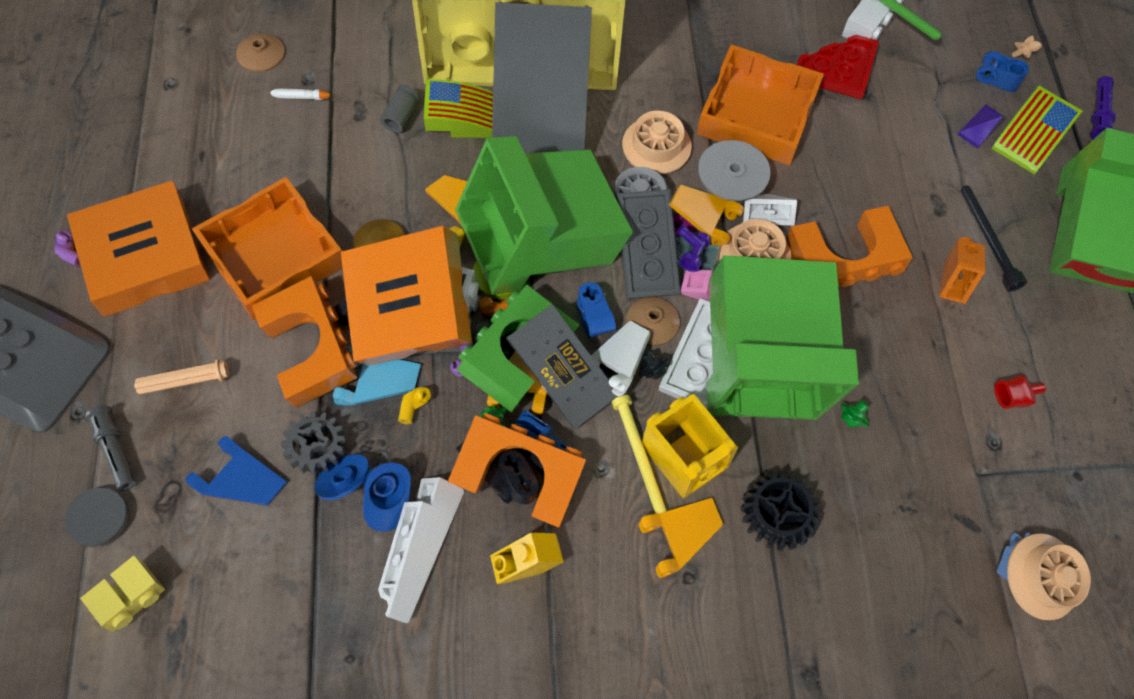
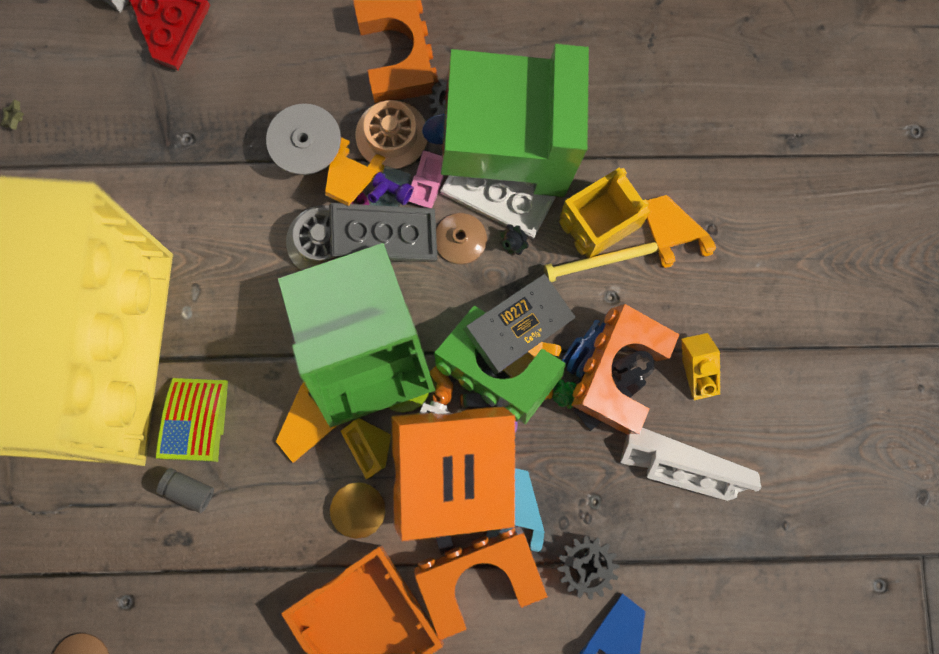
camera: 85 degrees left, 15 degrees up
white piece [270,88,331,100] -> none
blue dish [315,454,370,500] -> none
blue piece [363,462,411,532] -> none
yellow arm [398,386,431,424] -> none
dark grey piece [492,1,592,154] -> none
blue piece [576,282,616,338] -> none
white flag [591,321,650,396] -> none
light nougat piece [622,110,692,175] -> none
orange tile [696,44,824,165] -> none
black gear [740,470,822,551] -> none
white slope [743,194,797,226] -> none

